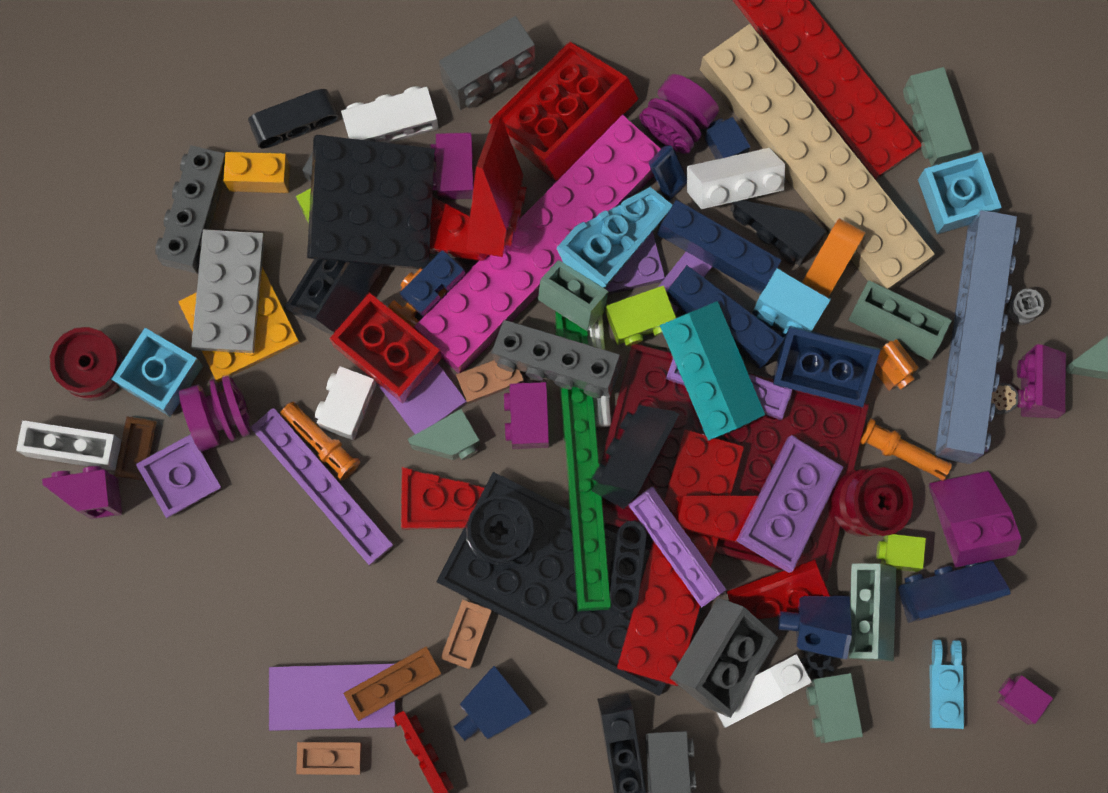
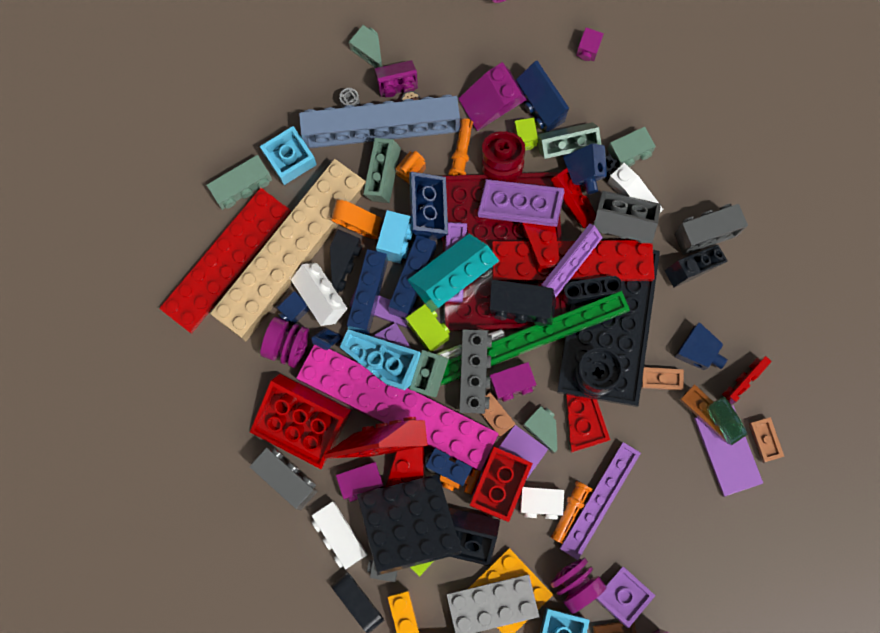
camera: 105 degrees left, 0 degrees up
medium azure hinge [929,640,964,729] -> none
none -> clear green slope [707,397,748,445]

